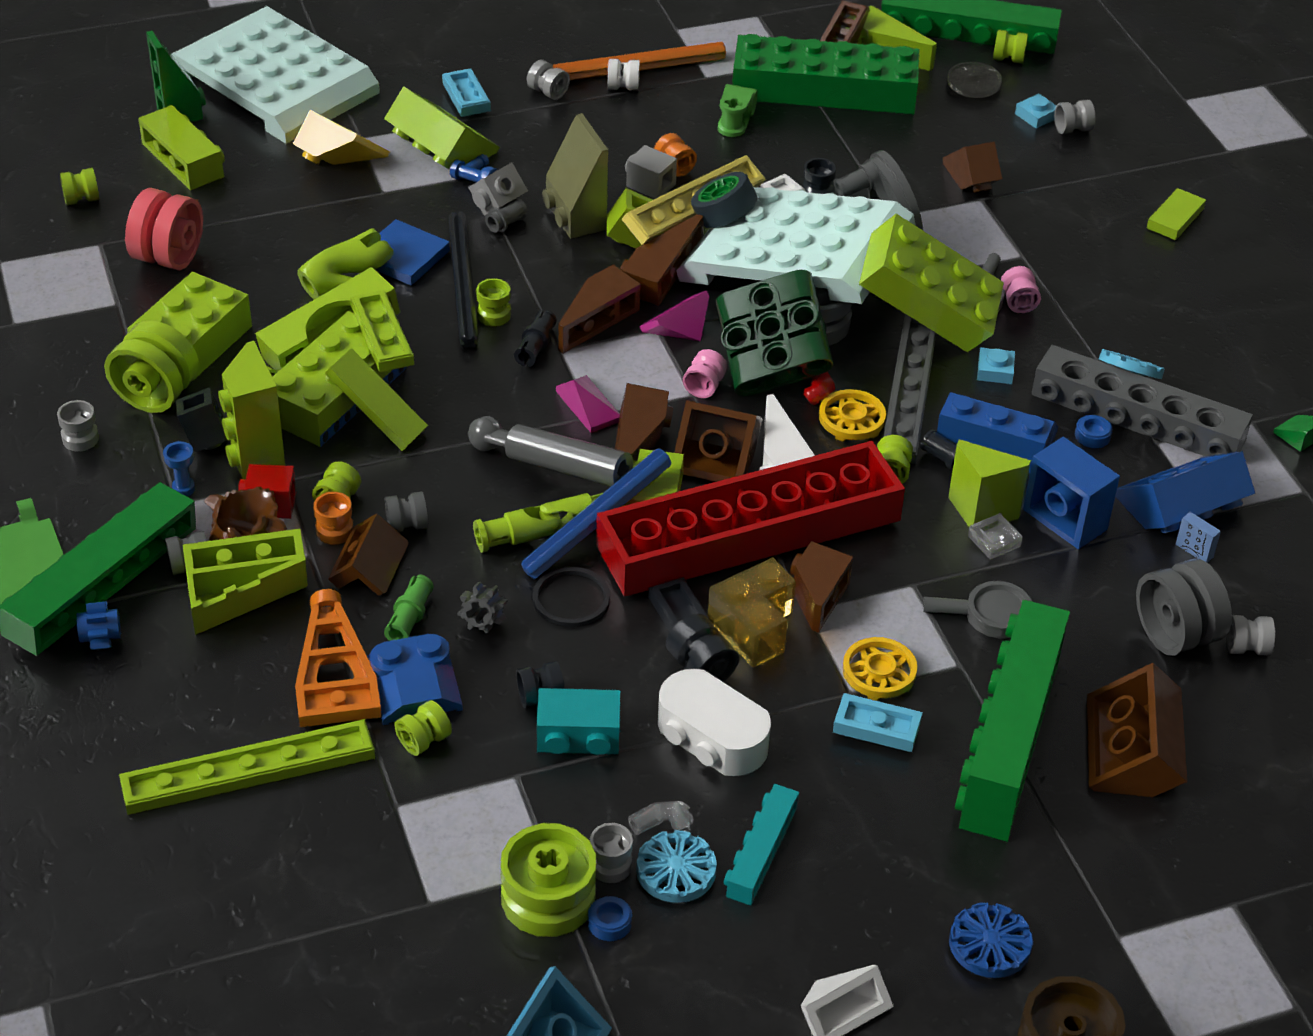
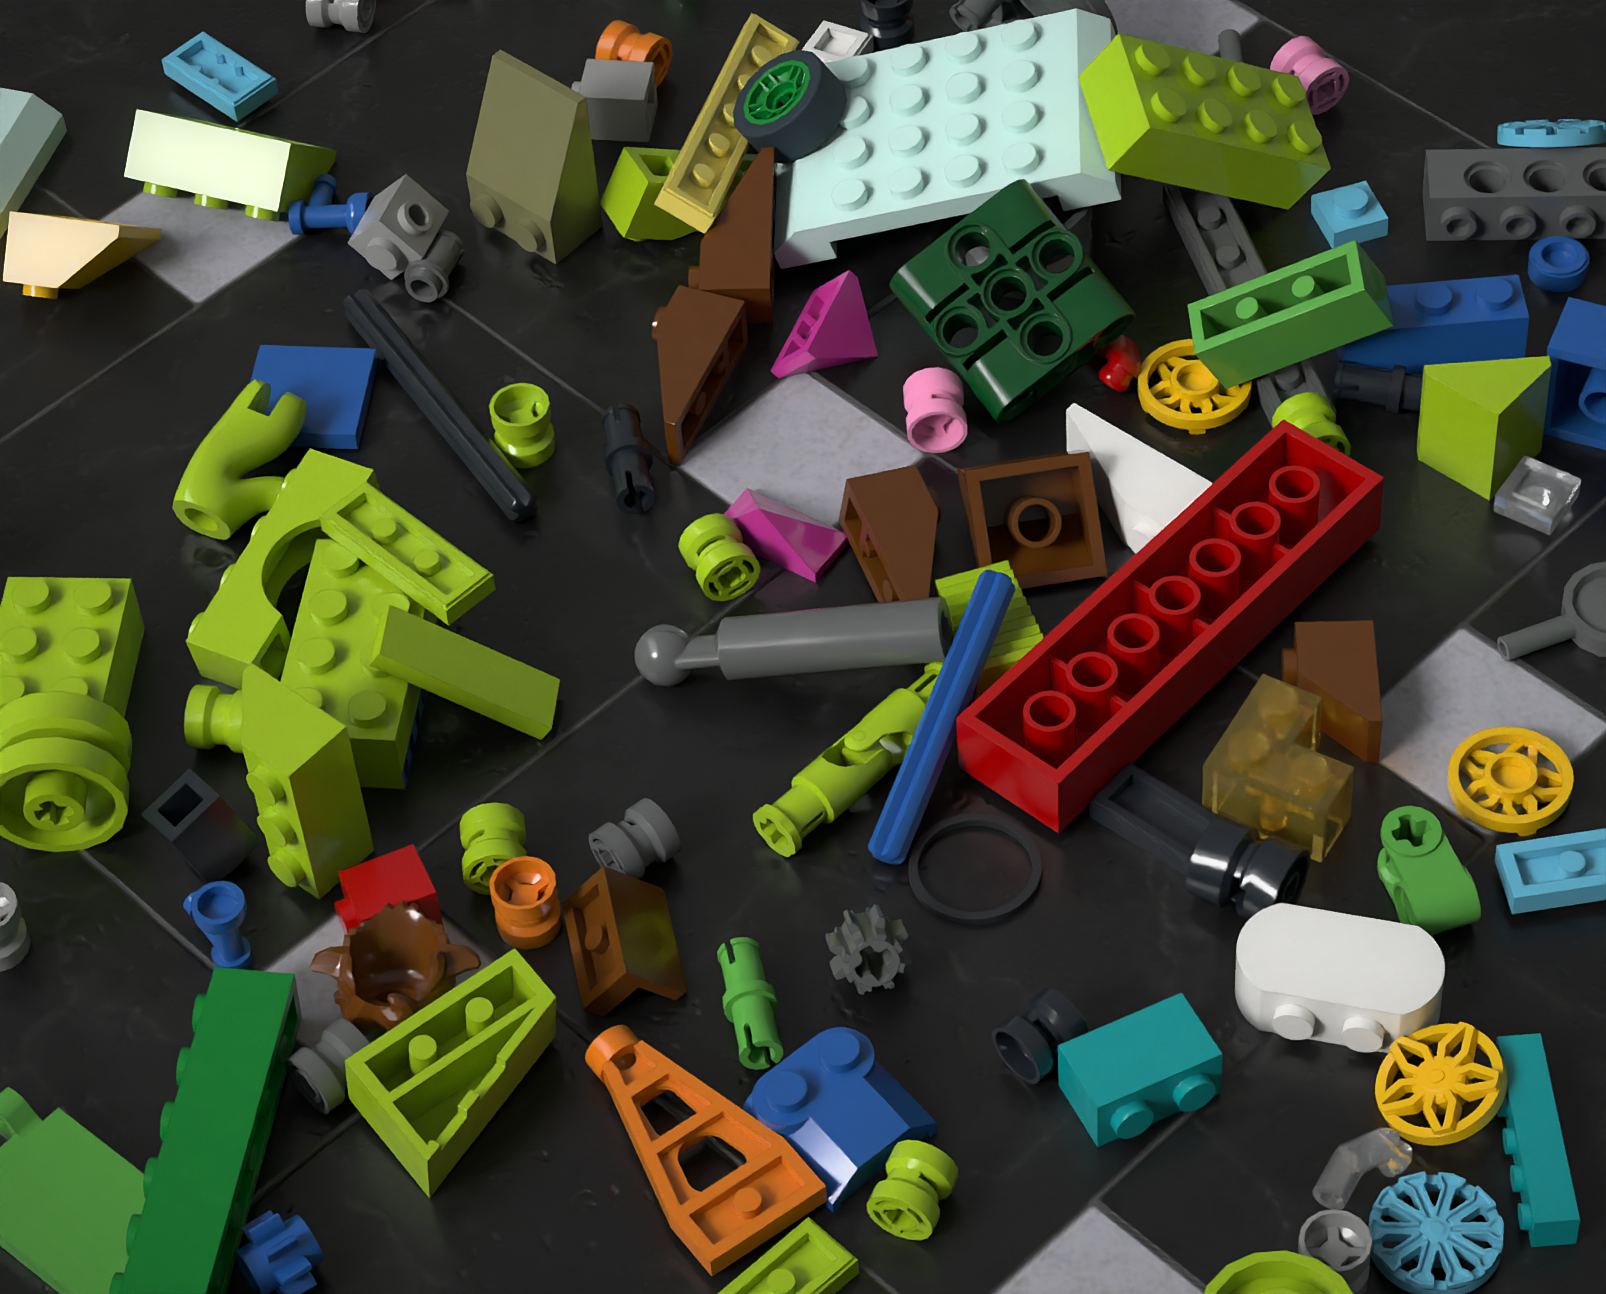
camera: 20 degrees left, 5 degrees up
none -> lime wheel [678,513,760,601]
none -> bright green brick [1188,240,1394,389]
none -> yellow wheel [1375,1022,1508,1146]
none -> bright green piece [1377,806,1481,936]

